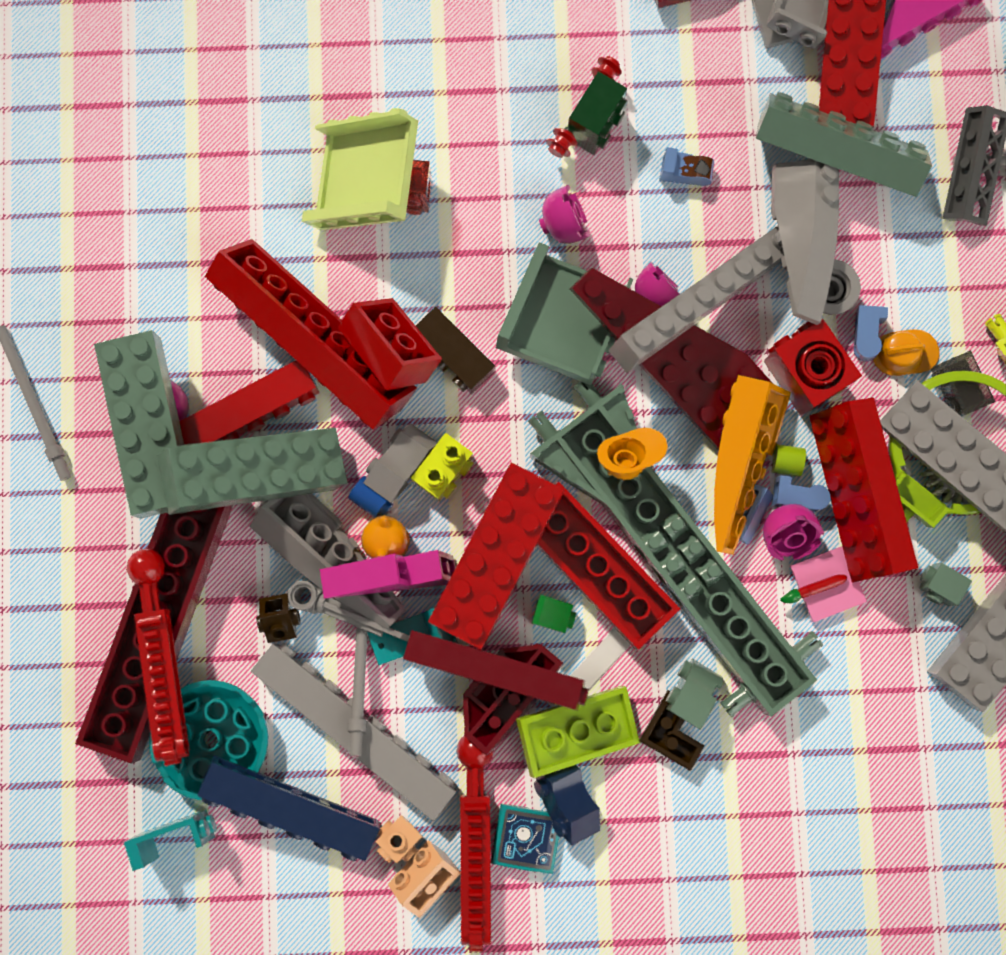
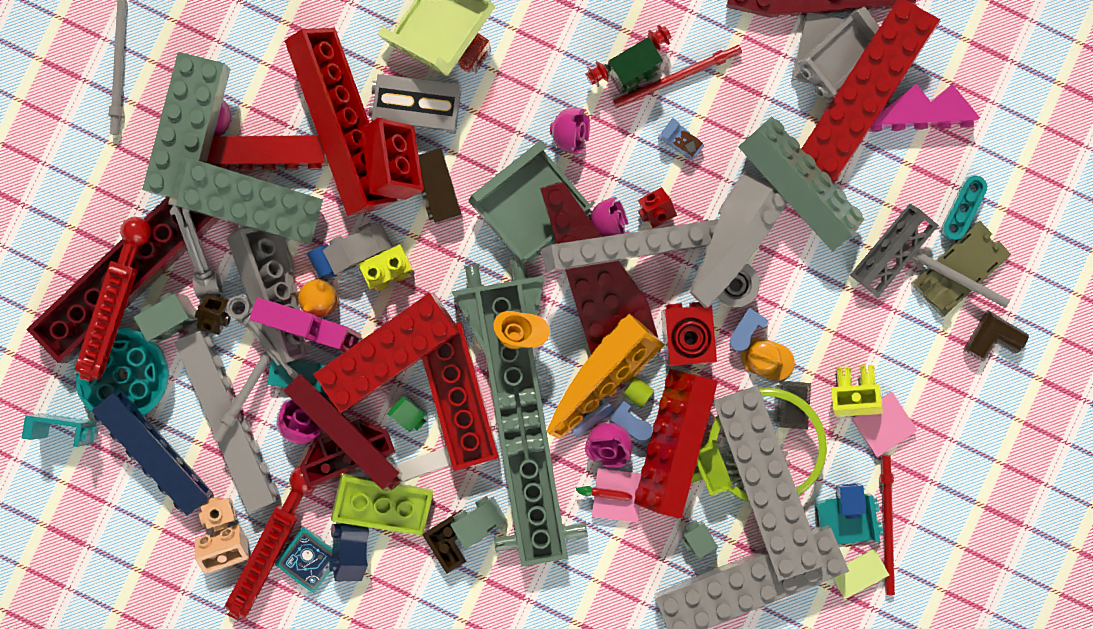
camera: 25 degrees right, 5 degrees up
none -> sand green brick [133,292,198,342]
none -> light grey piece [170,206,223,299]
none -> dark pink cylinder [276,400,322,445]
none -> light grey panel [368,74,462,134]
none -> red bar [613,44,742,109]
none -> red brick [638,187,677,228]

